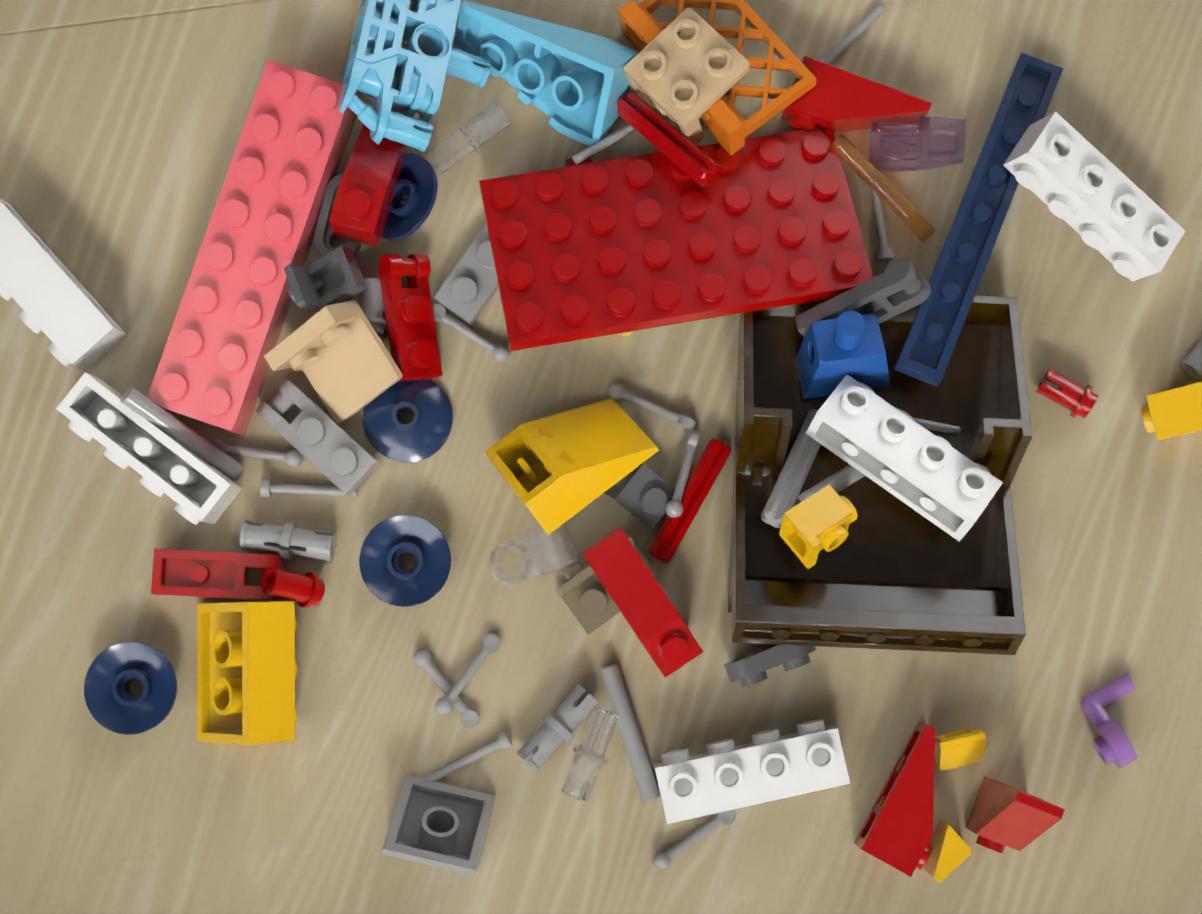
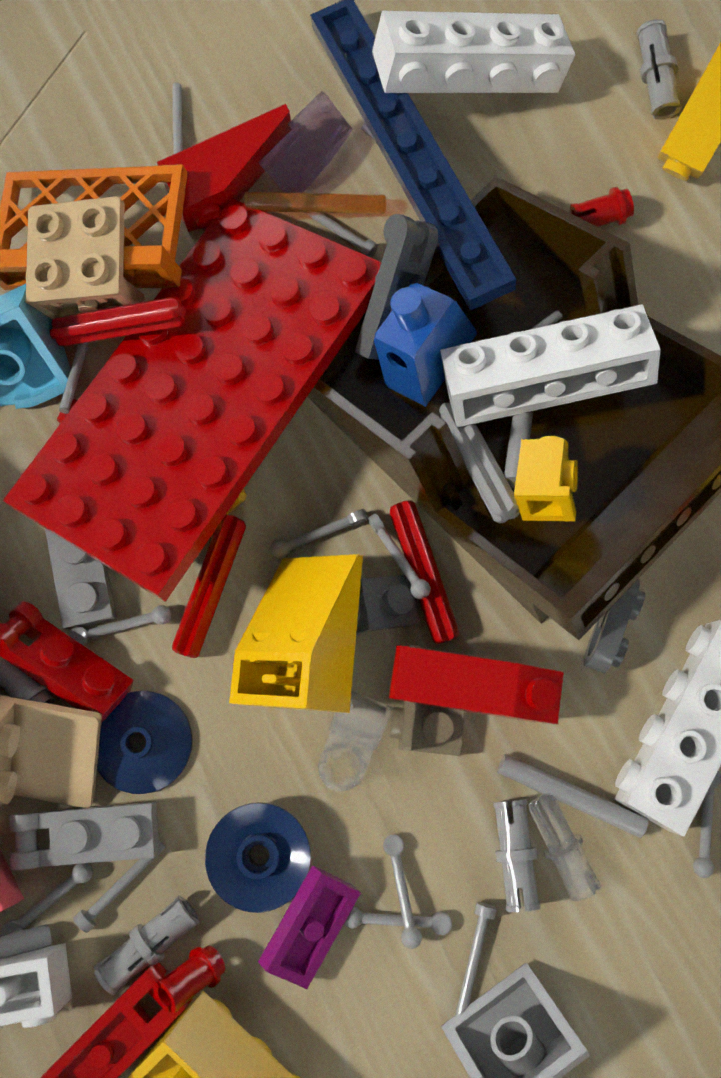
camera: 50 degrees left, 5 degrees down
none -> red axle [172,514,246,658]
none -> magenta plate [258,865,361,989]

